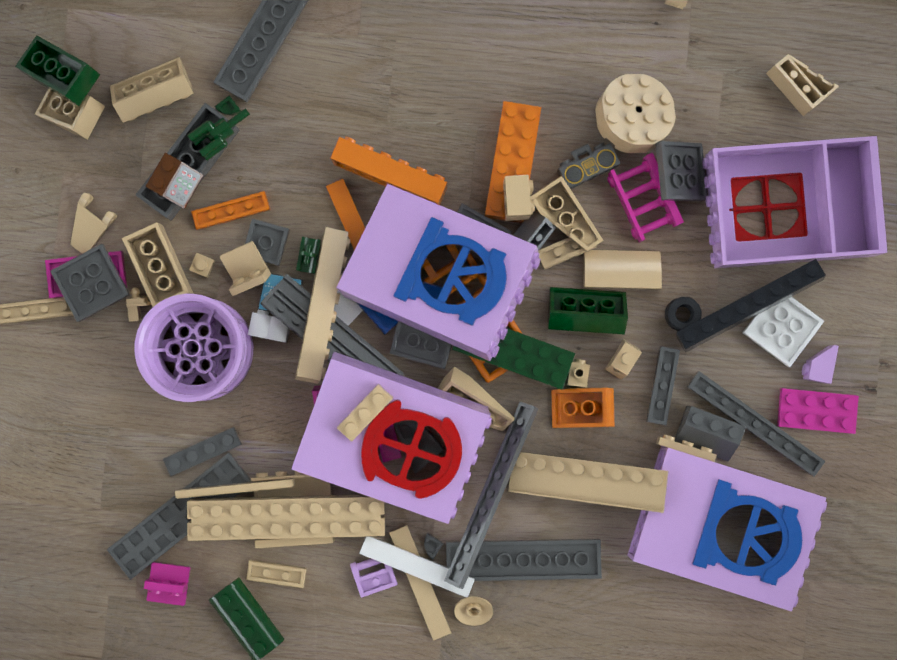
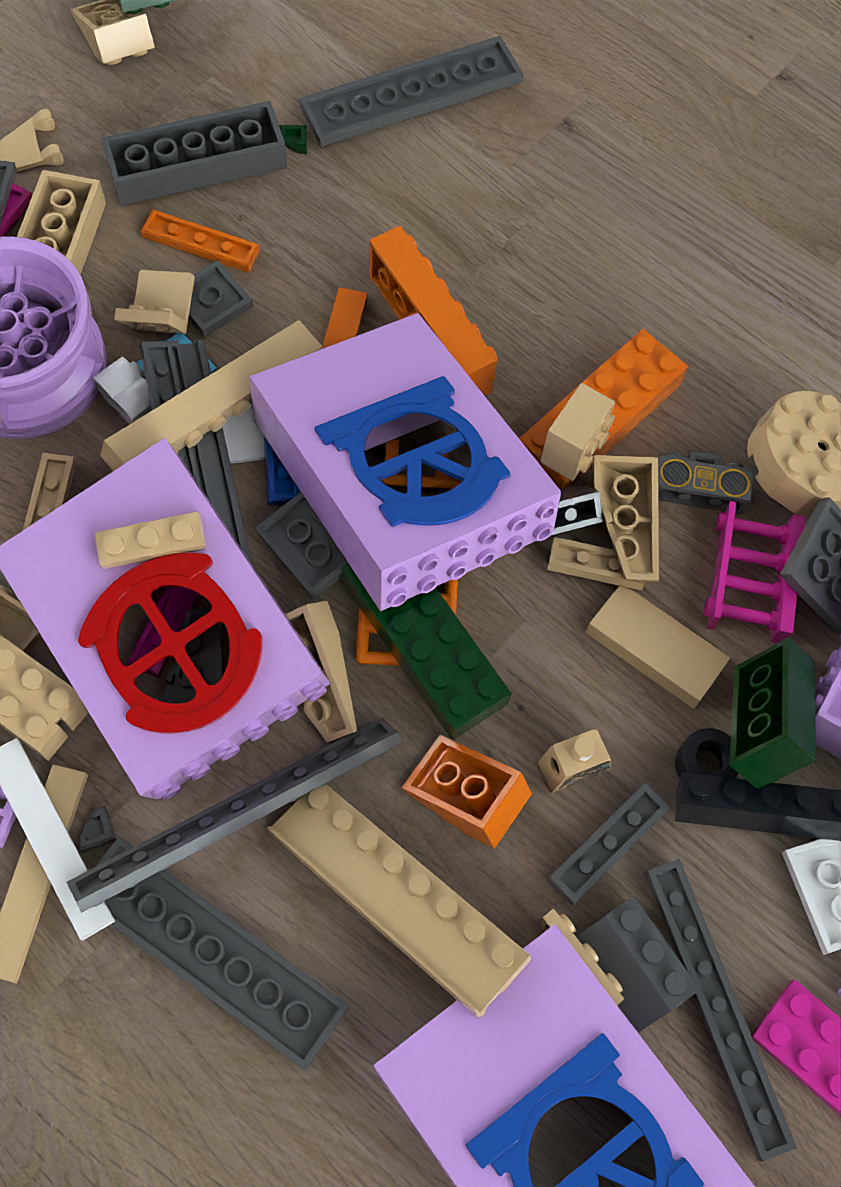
camera: 30 degrees right, 20 degrees down
tan slope [110,57,194,123] -> none
slope [145,152,204,209] -> none
dark green plant [187,108,250,161] -> none
tan plate [189,253,215,278] -> none
dark green hips [296,237,321,274] -> none
tan dish [454,597,493,626] -> none
dark green slope [548,287,628,335] -> none
tan brick [566,359,590,388] -> none
none -> tan plate [22,453,77,531]
none -> dark green brick [730,637,816,789]

